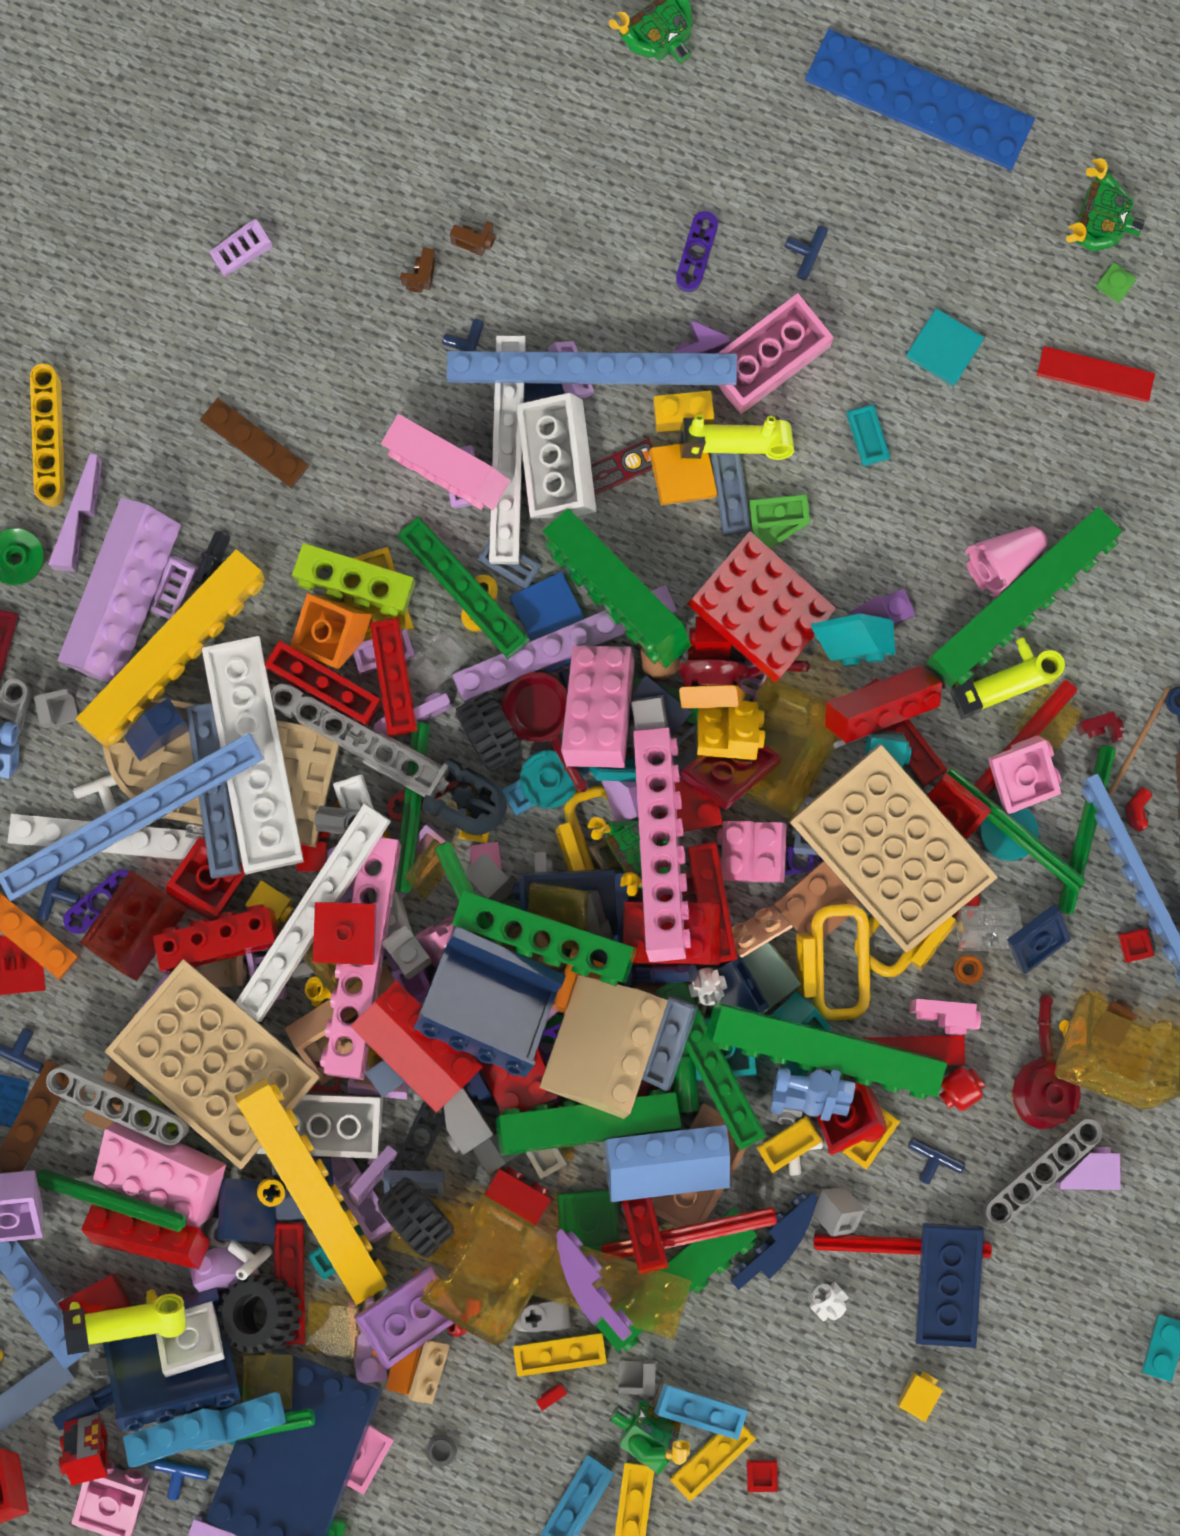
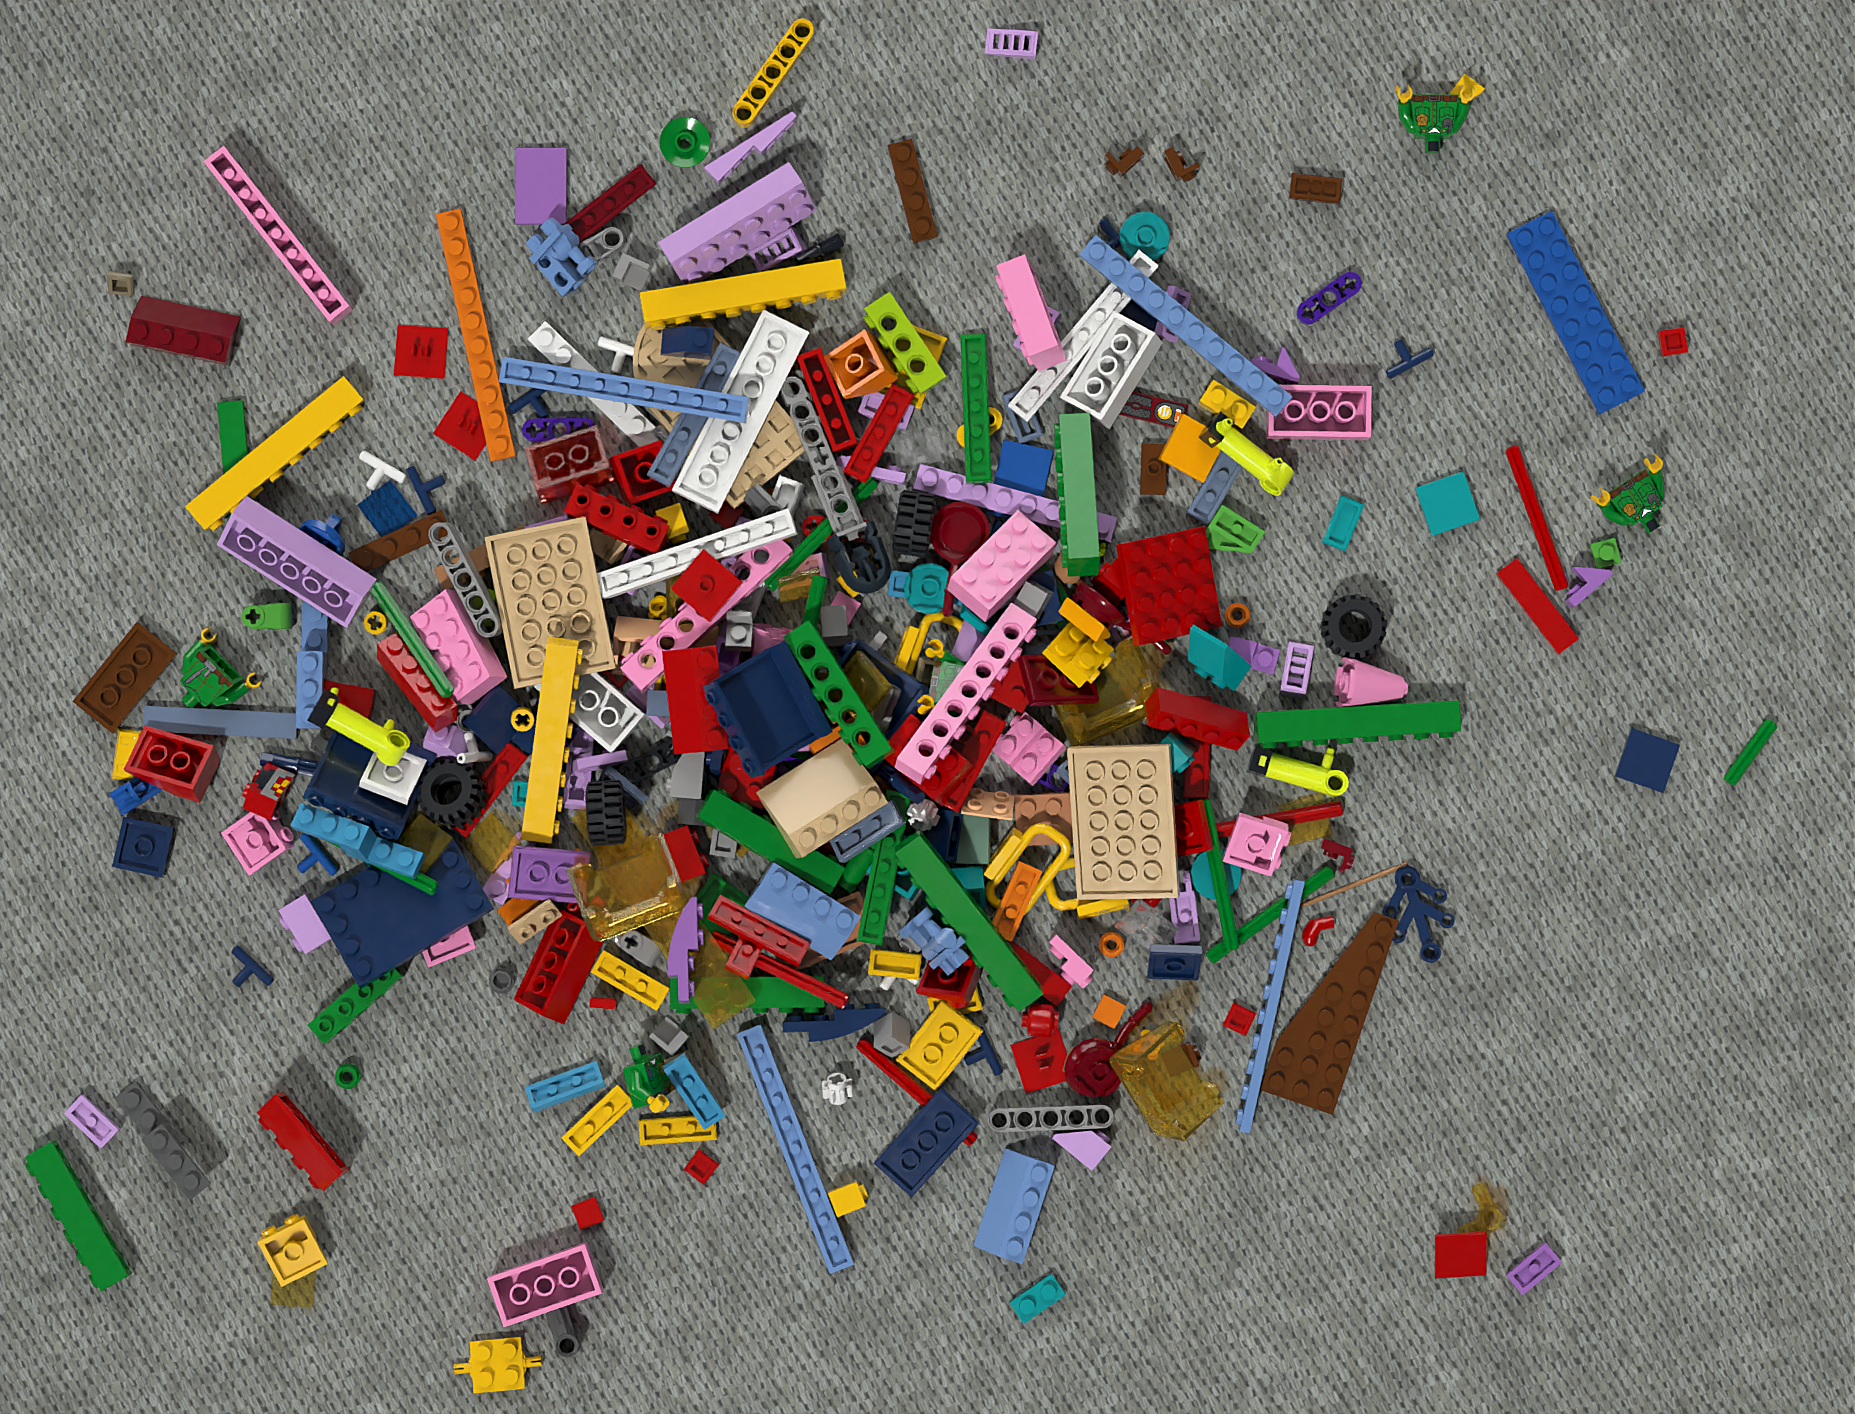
camera: 35 degrees right, 5 degrees up
none -> yellow bush [364,611,388,635]
none -> red slope [513,908,608,1024]
none -> red tile [707,895,811,967]
none -> medium blue plate [737,1024,854,1274]
none -> yellow tile [896,1000,984,1091]
none -> medium blue slope [973,1148,1055,1264]
none -> orange plate [992,861,1043,942]
none -> red piece [1010,1030,1067,1094]
none -> orange tile [1092,994,1126,1029]
none -> teal tile [1119,211,1170,261]
none -> reddish brown plate [1140,443,1167,496]
none -> lavender hinge [1169,871,1200,945]
none -> orange plate [1224,603,1250,629]
none -> lavender slope [1279,642,1314,699]
none -> reddish brown plate [1289,173,1343,205]
none -> black tyre [1320,594,1387,659]
none -> red axle [1505,445,1569,591]
none -> medium lavender slope [1565,567,1613,609]
none -> red plate [1657,327,1688,357]

